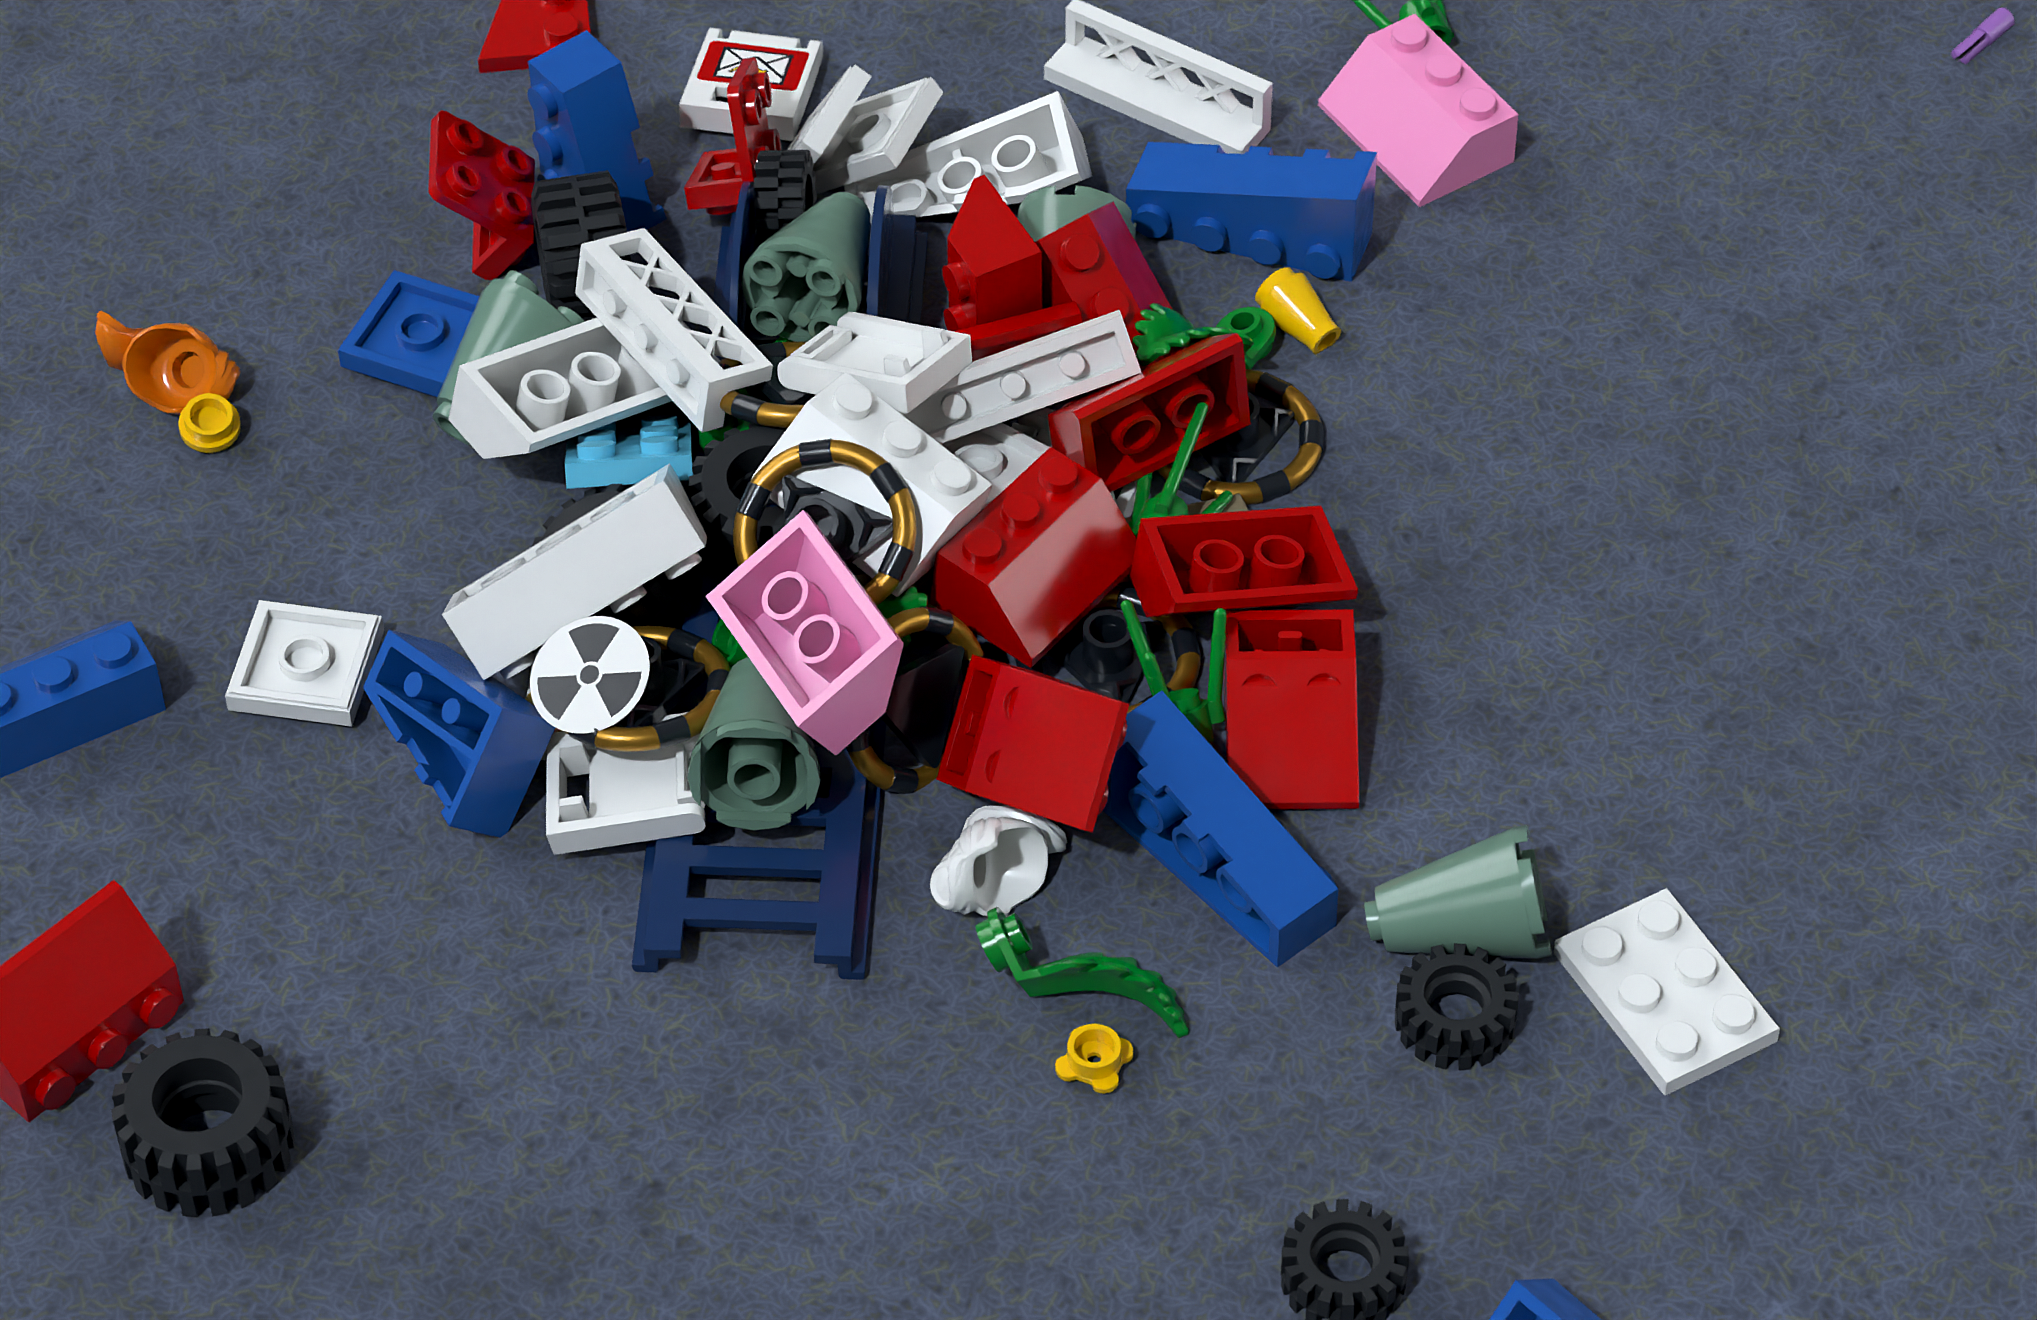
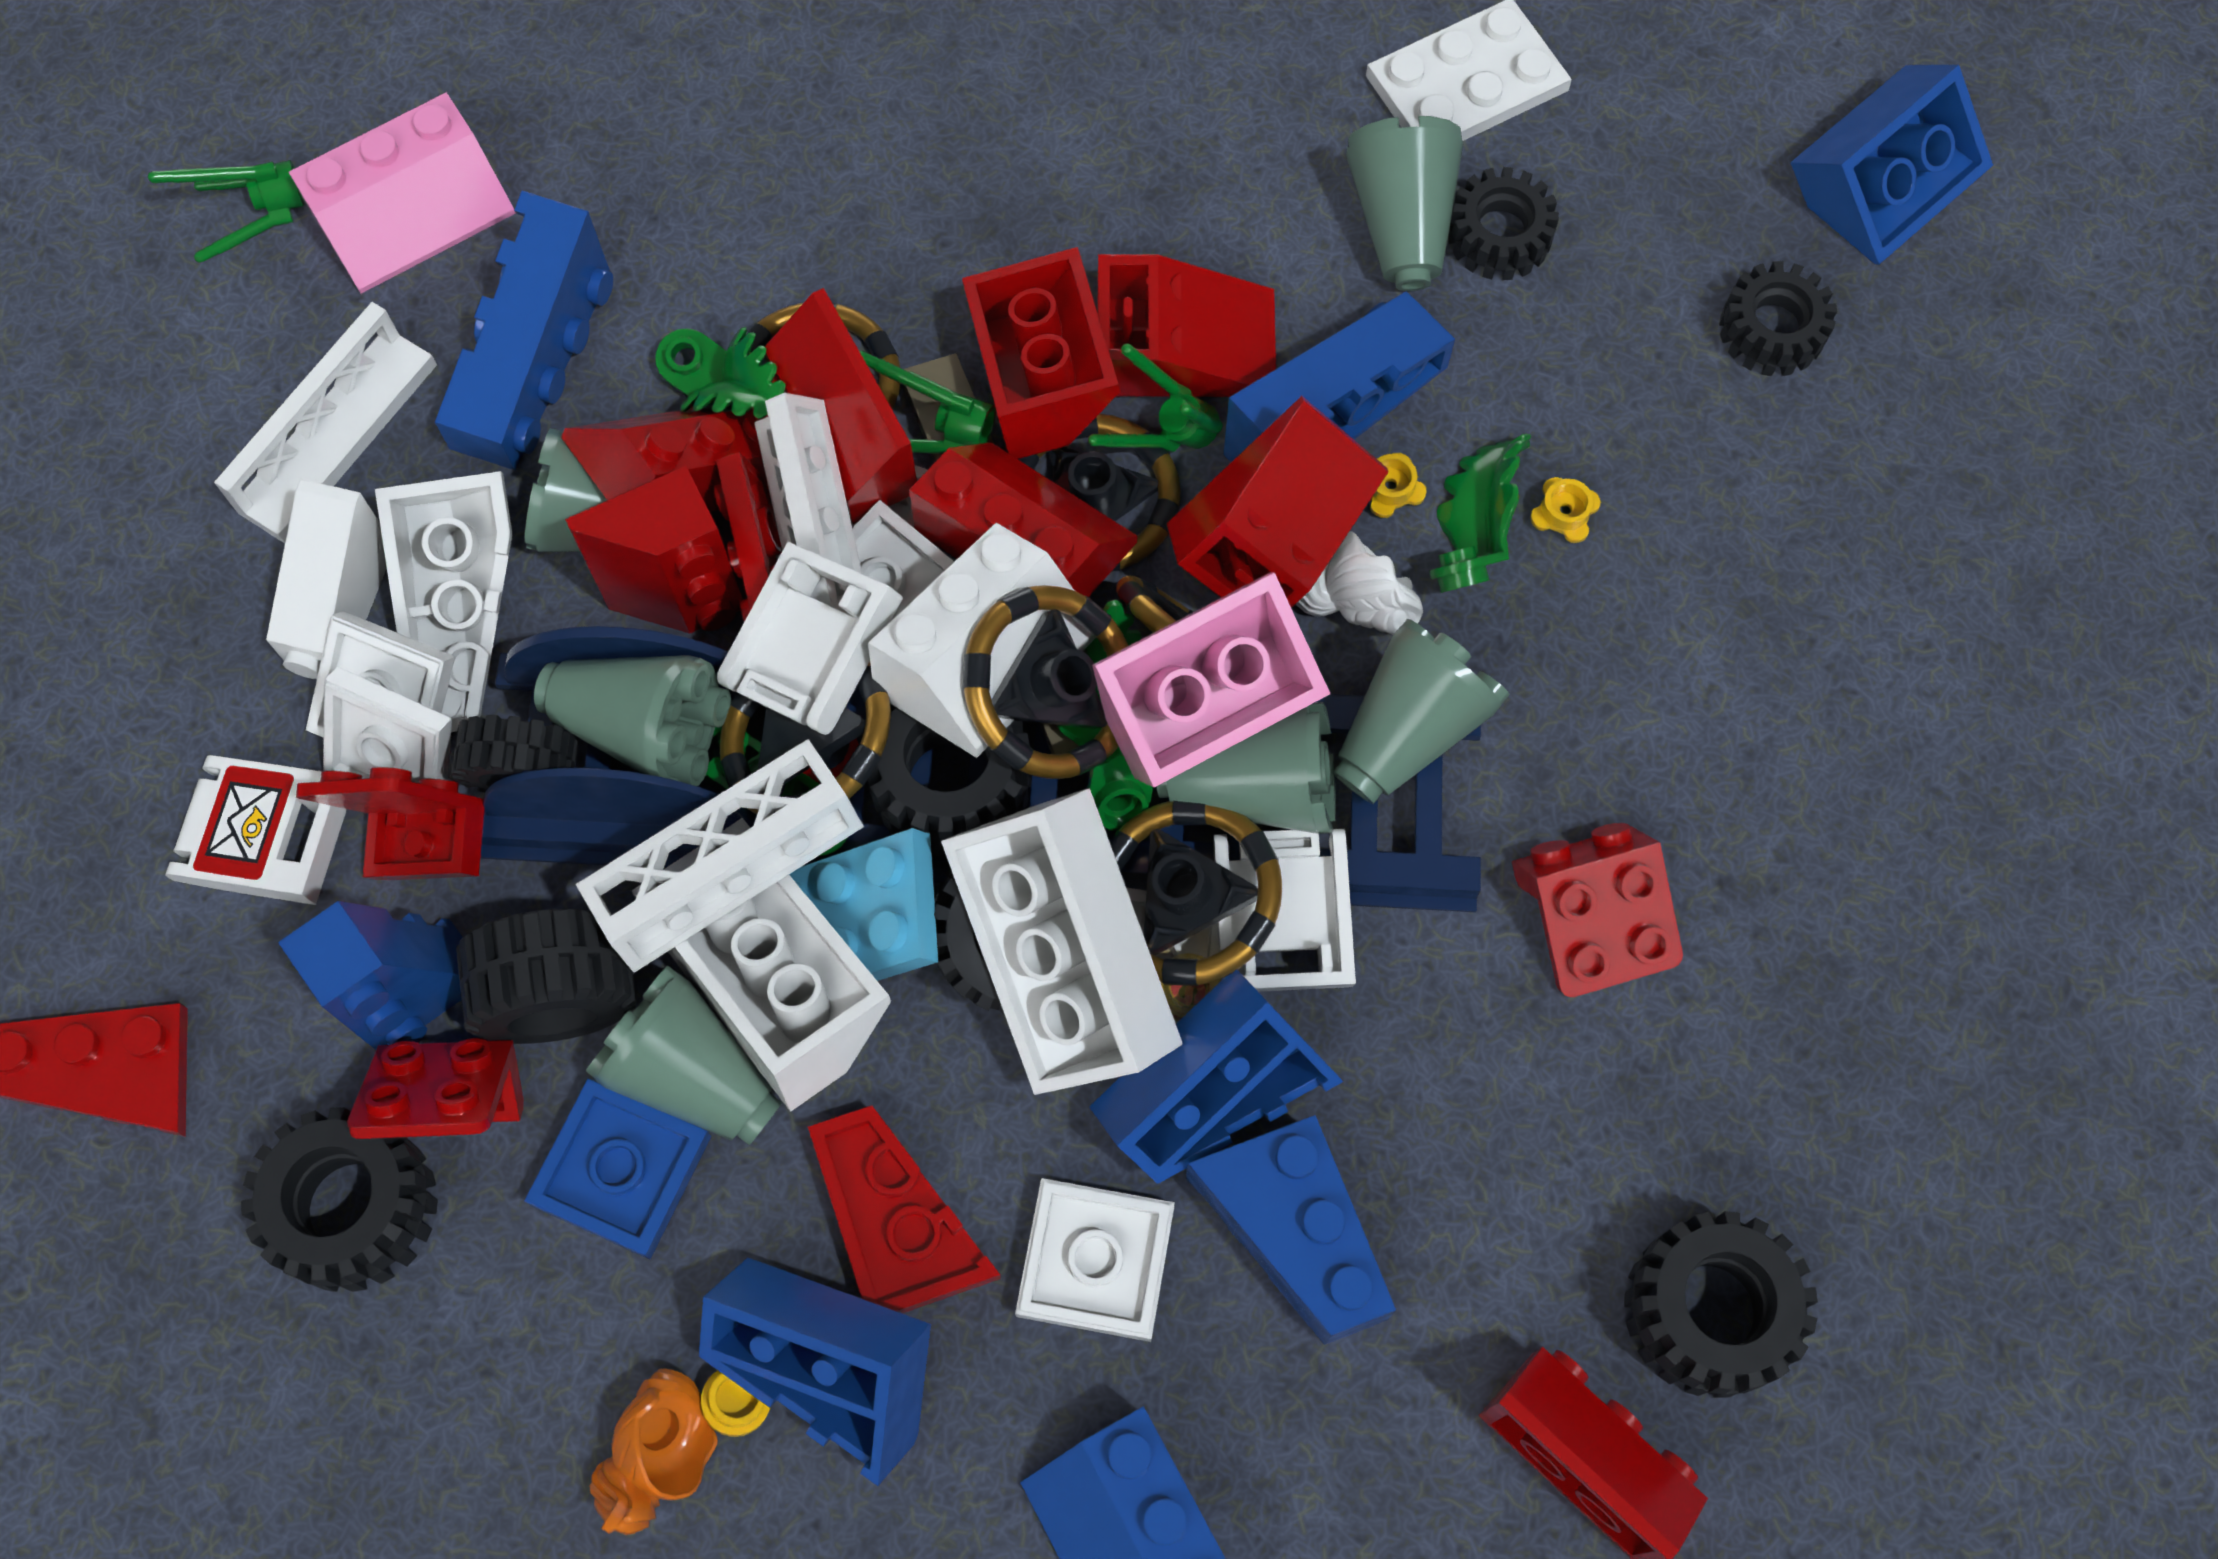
camera: 90 degrees left, 20 degrees up
white sticker [530,616,650,734] -> none
yellow cone [1255,267,1341,355] -> none
none -> black tyre [241,1107,438,1292]
none -> white slope [266,479,387,679]
none -> blue wedge [699,1257,931,1486]
none -> red wing [808,1105,1001,1313]
none -> blue wedge [1186,1115,1396,1345]
none -> sand green cone [1333,619,1510,804]
none -> yellow plate [1370,453,1427,518]
none -> red bracket [1511,823,1683,997]

